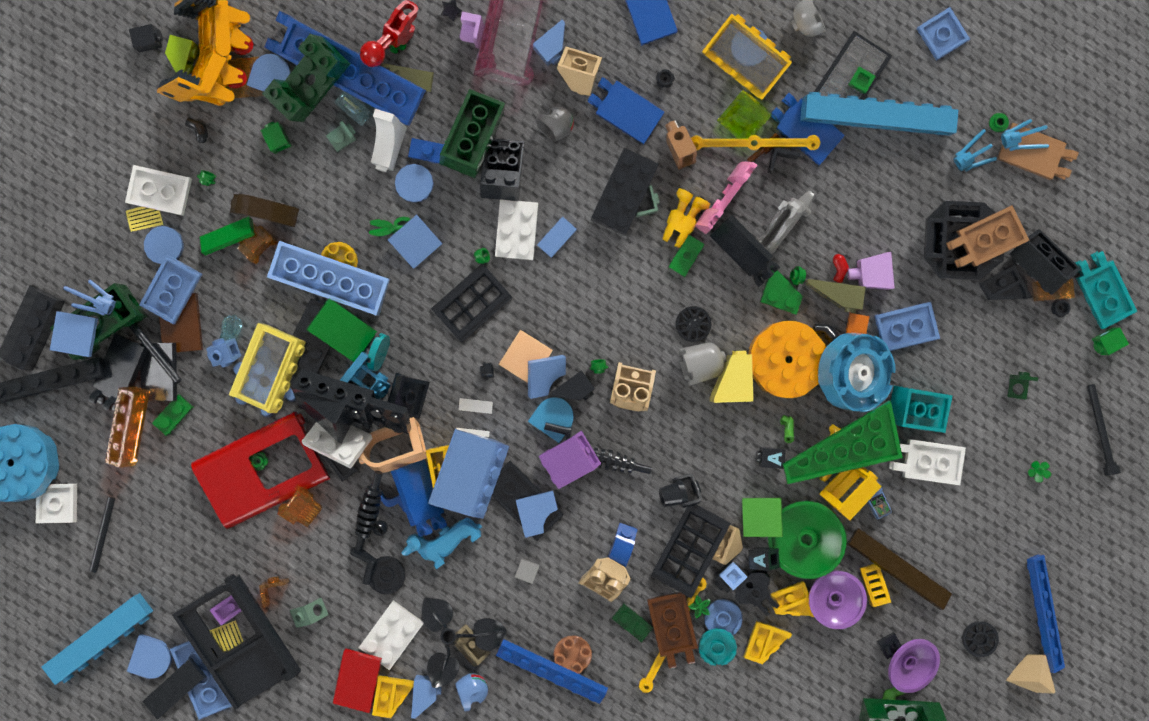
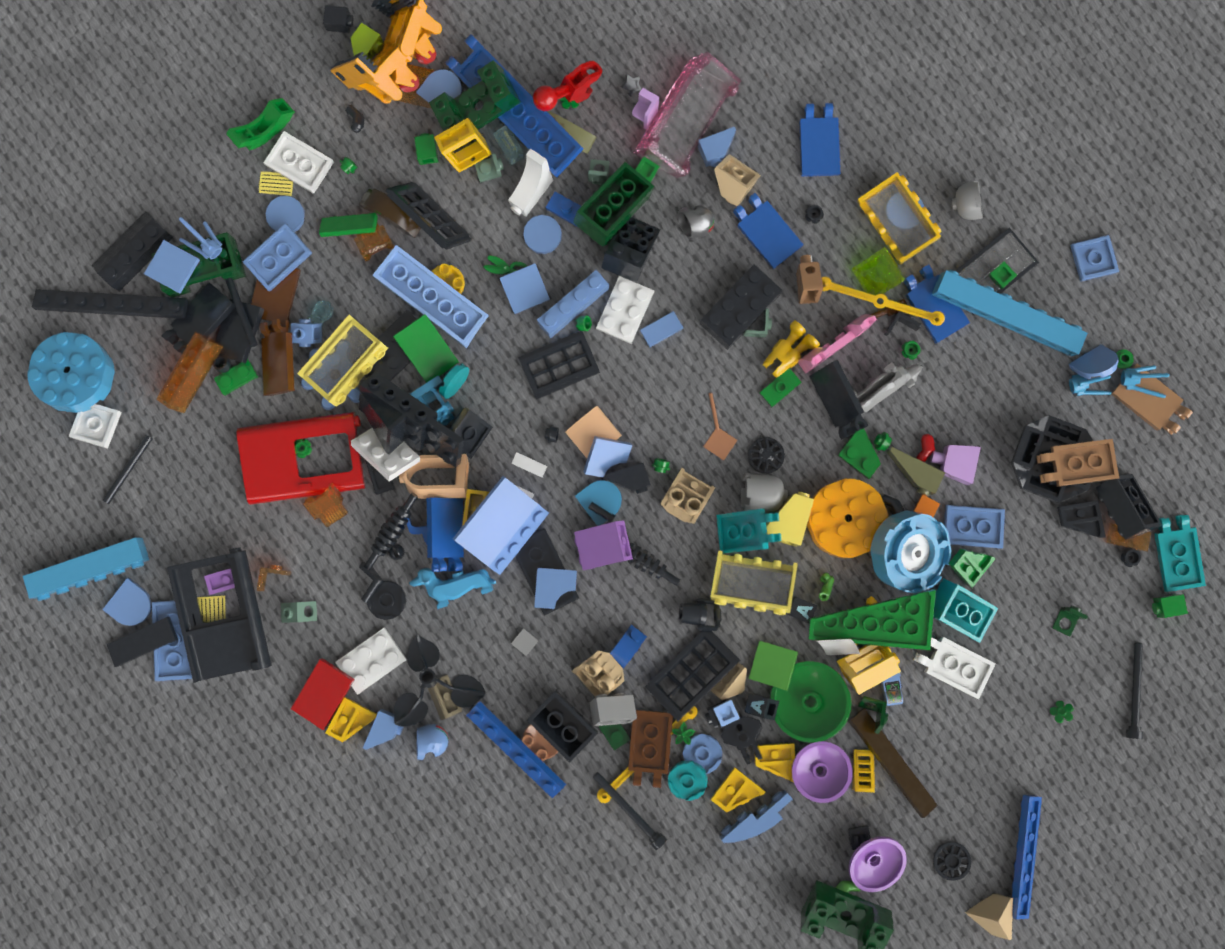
camera: 20 degrees right, 5 degrees down
none -> black hinge [213,356,231,373]
none -> green arch [226,98,294,151]
none -> reddish brown tile [259,319,295,396]
none -> black piece [386,182,471,250]
none -> yellow window [434,118,492,173]
none -> black slope [527,690,598,763]
none -> medium blue brick [537,270,609,338]
none -> sand green bracket [588,159,610,185]
none -> light grey brick [589,693,637,726]
none -> black piece [593,772,667,850]
none -> green plate [636,156,660,183]
none -> nougat piece [704,393,737,460]
none -> clear window [711,550,798,615]
none -> teal tile [716,509,781,554]
none -> medium blue slope [720,791,793,843]
none -> white sticker [817,639,860,655]
none -> dark green bracket [858,696,888,734]
none -> green plate [902,341,921,360]
none -> wing [948,549,995,588]
none -> medium blue tile [1069,344,1119,379]

